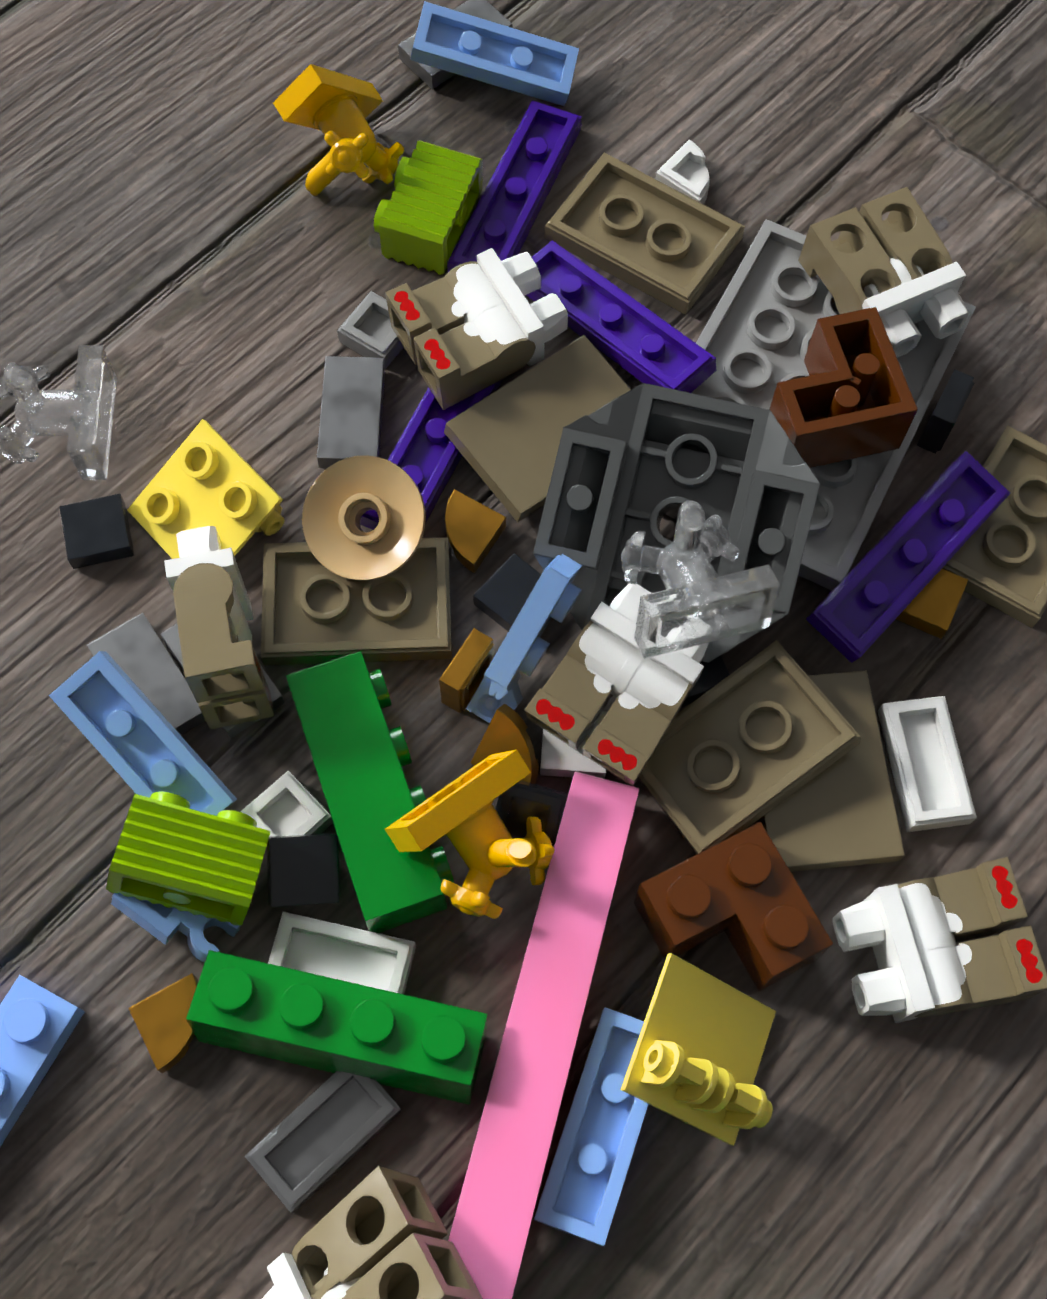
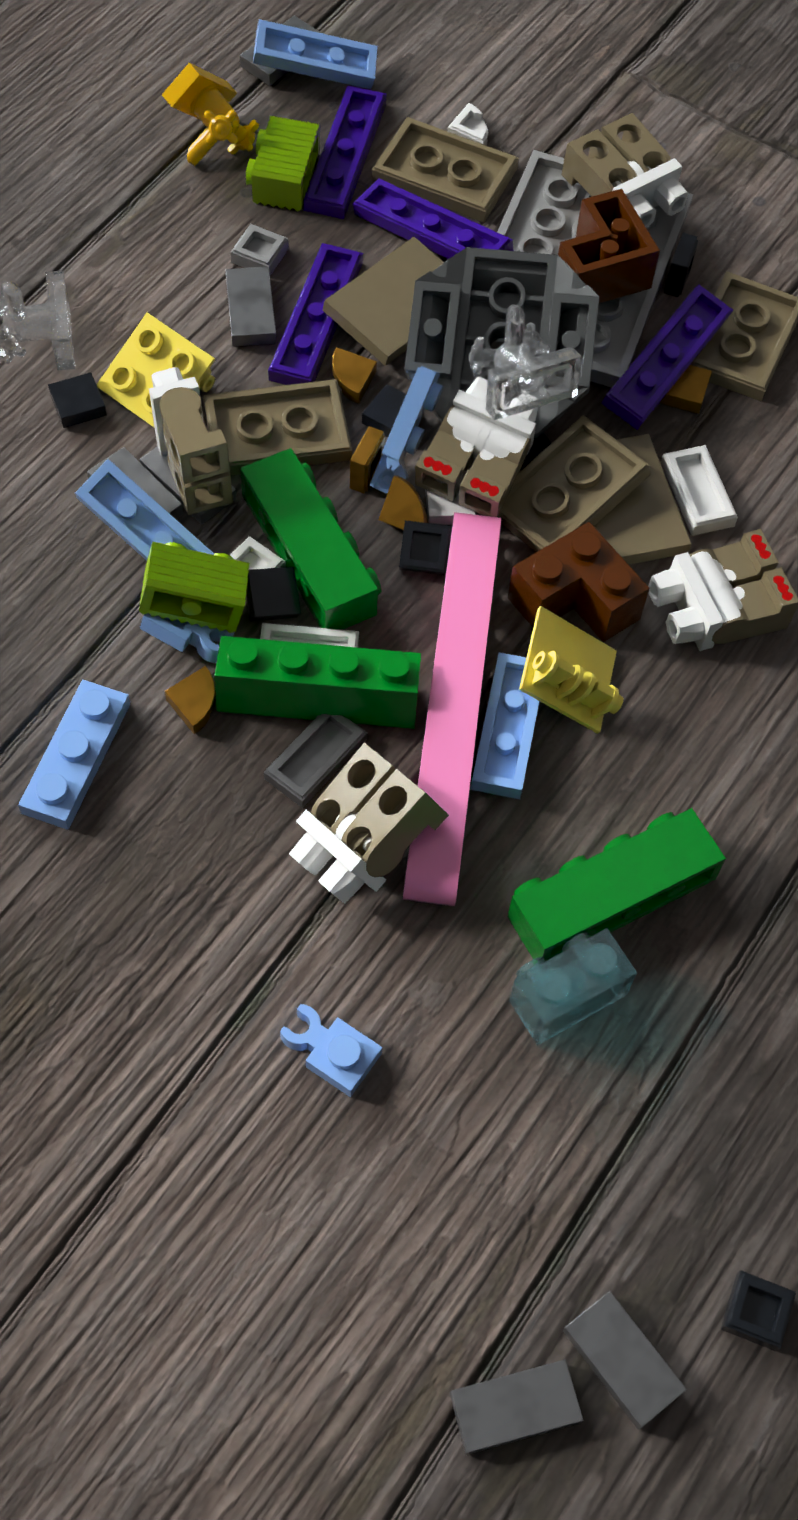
camera: 10 degrees left, 5 degrees down
tan dish [302,455,425,581] -> none
hips [385,248,568,410] -> none
yellow piece [385,749,555,919] -> none

